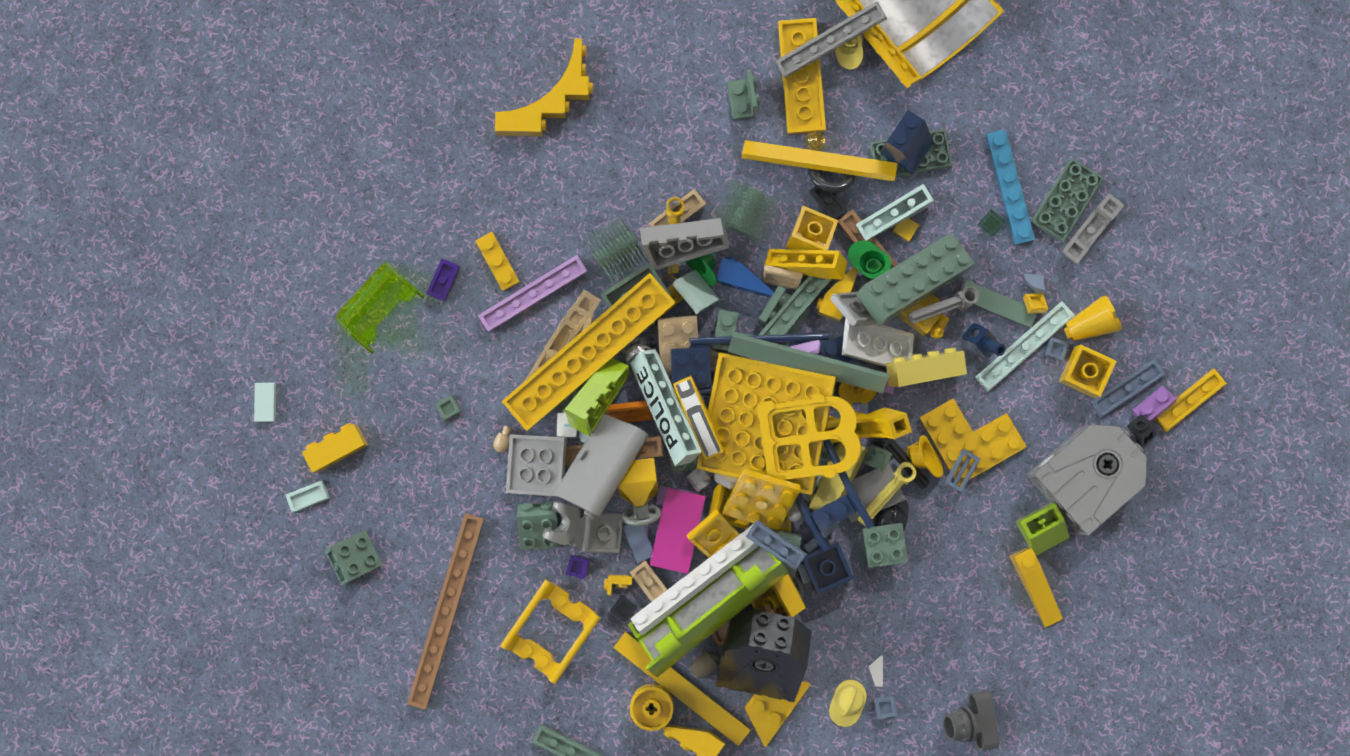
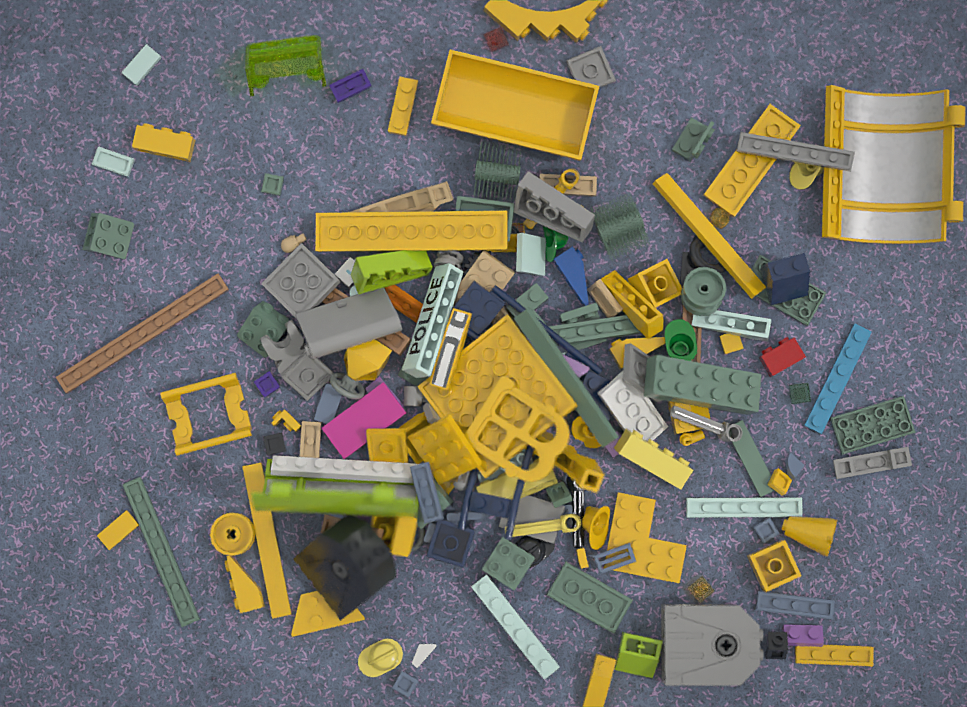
camera: 30 degrees right, 0 degrees up
lavender plate [478,255,587,332] -> none
dark tan brick [690,651,720,680] -> none
dark blue bracket [962,323,1006,358] -> none
none -> yellow piece [431,49,599,161]
none -> light aqua brick [471,574,559,680]
none -> clear red plate [484,27,509,53]
none -> sand green tile [547,561,633,634]
none -> light grey tile [566,46,616,88]
none -> yellow tile [576,548,589,569]
none -> sand green wheel [680,267,726,316]
none -> clear yellow tile [687,576,715,603]
none -> red brick [759,337,806,377]

